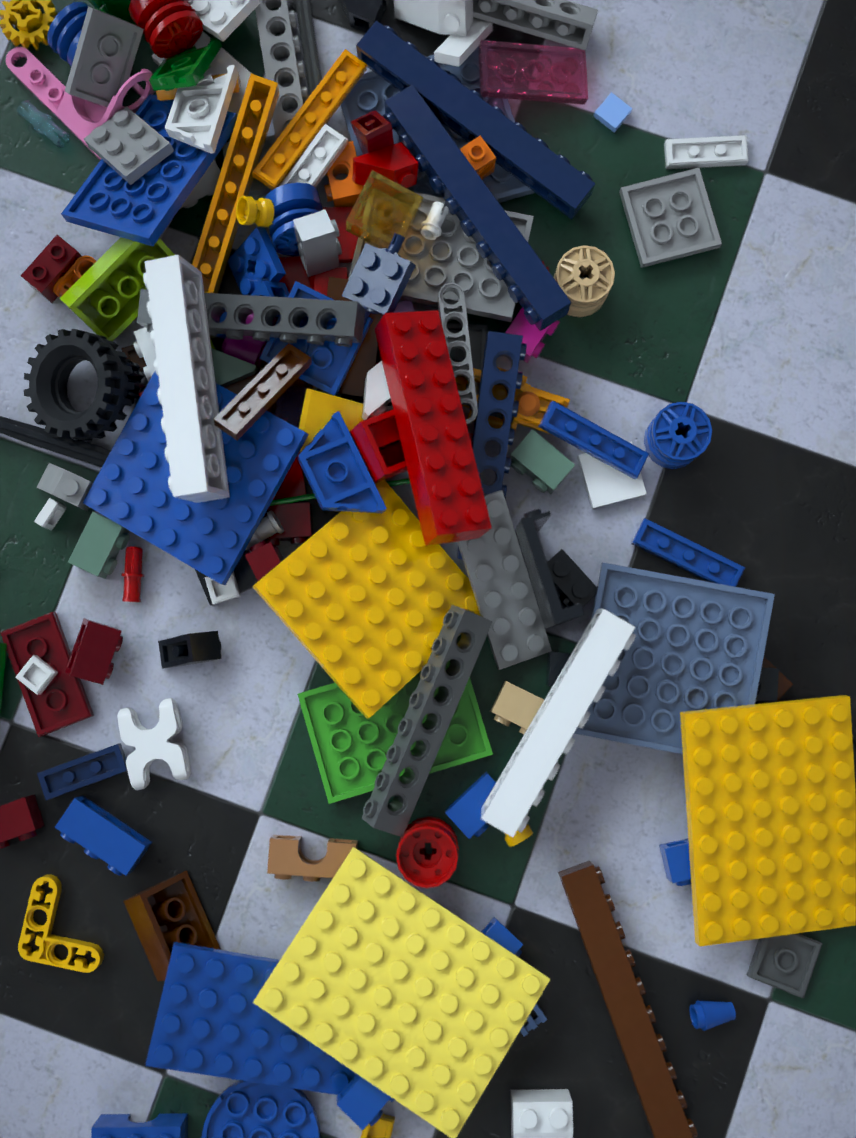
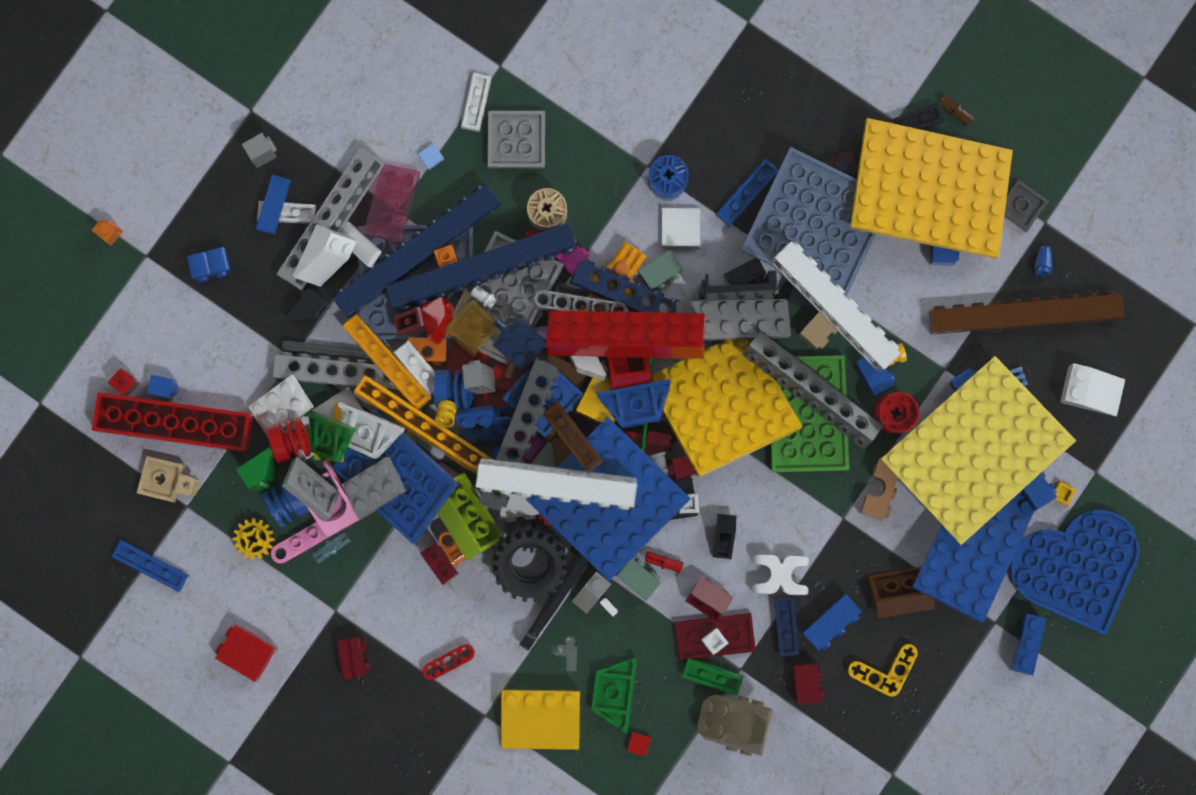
camera: 75 degrees left, 0 degrees up
blue tile [538,401,649,479] -> none

